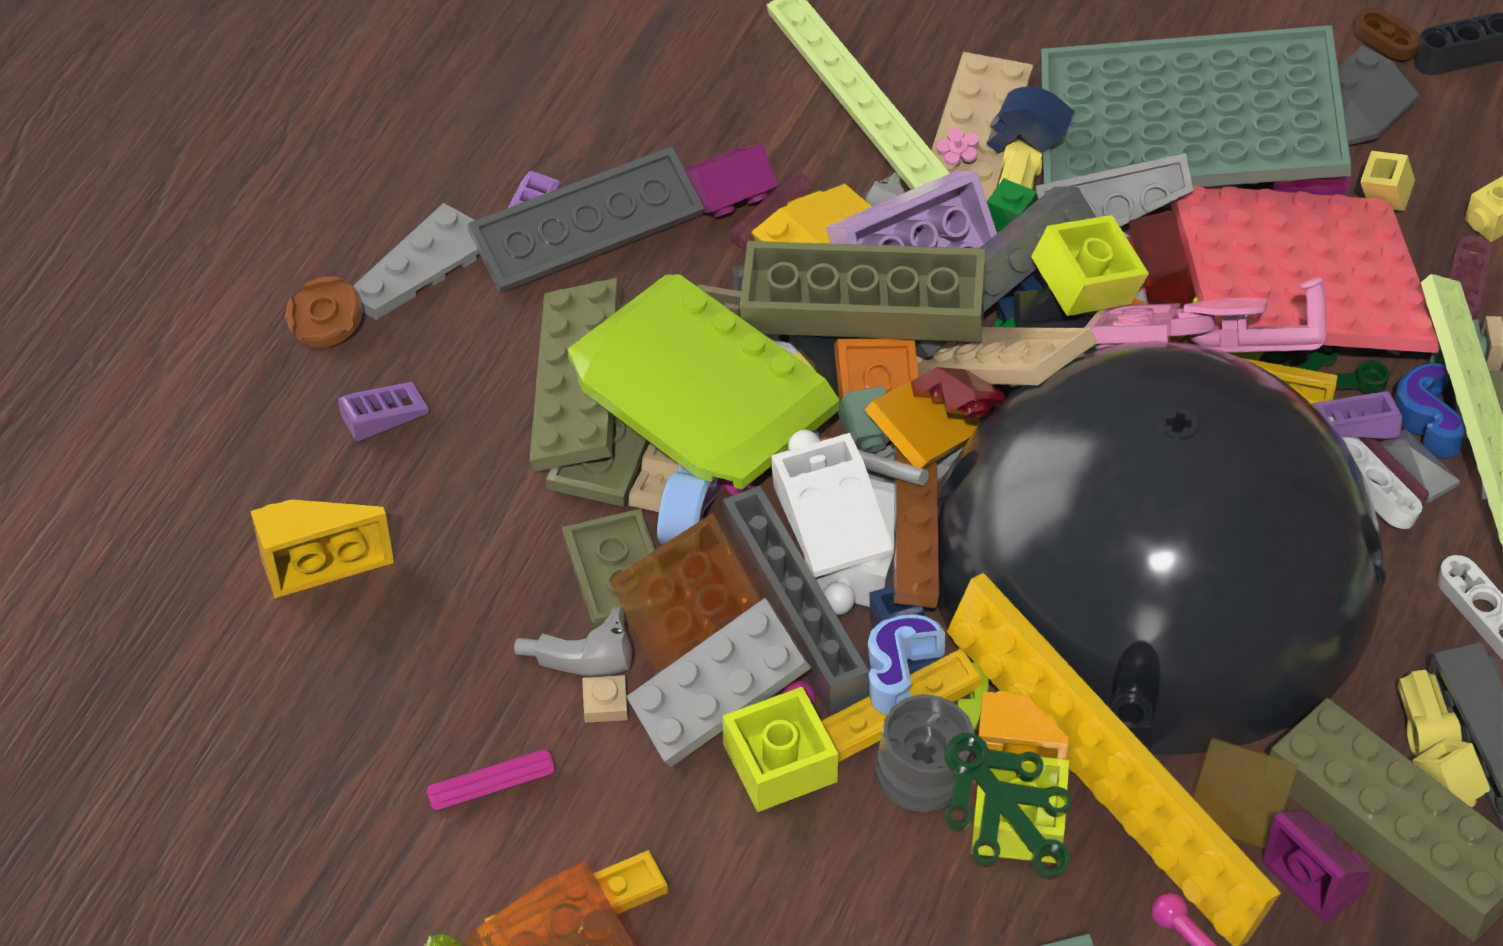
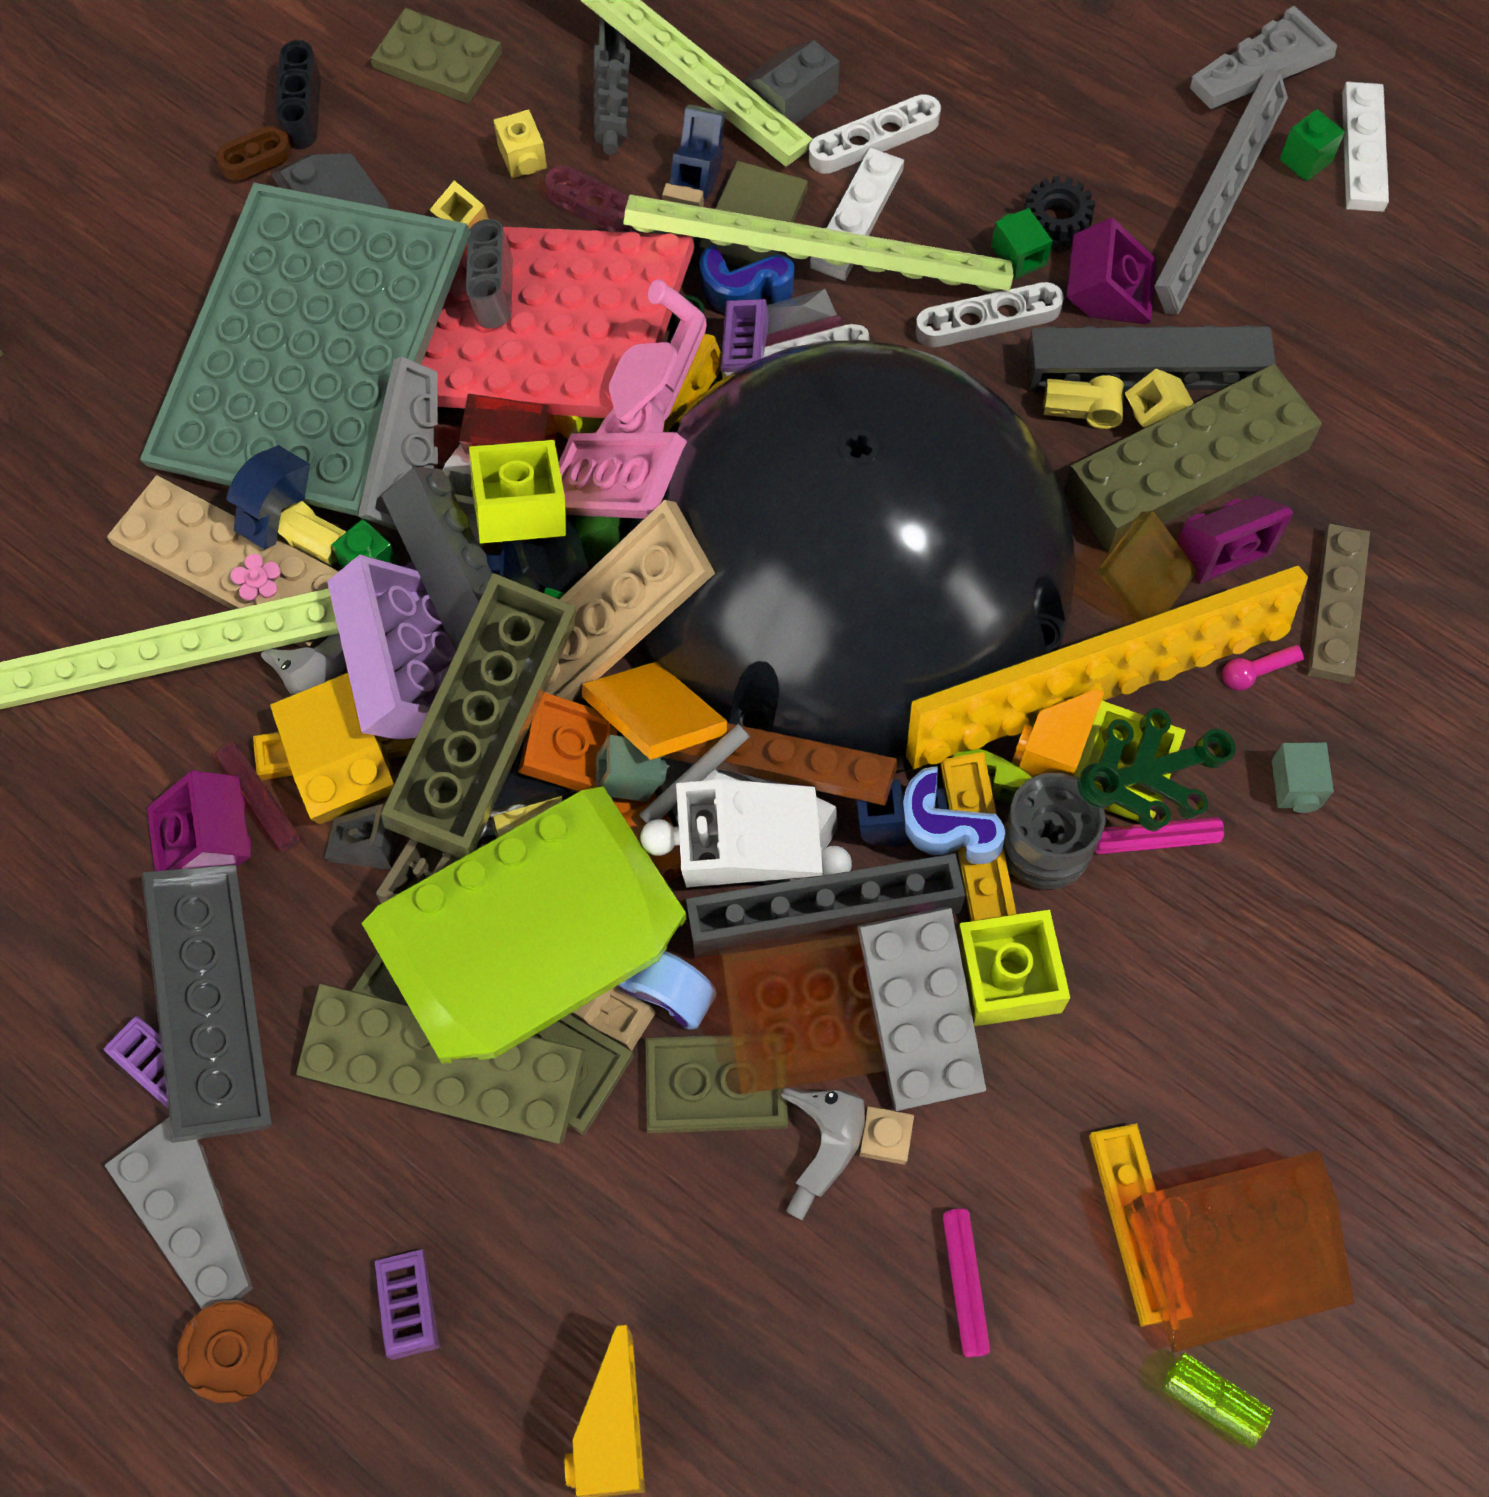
camera: 75 degrees left, 15 degrees up
dark red slope [911,367,1005,419] -> none
none -> dark grey beam [466,219,513,329]
none -> dark pink axle [1095,817,1225,854]

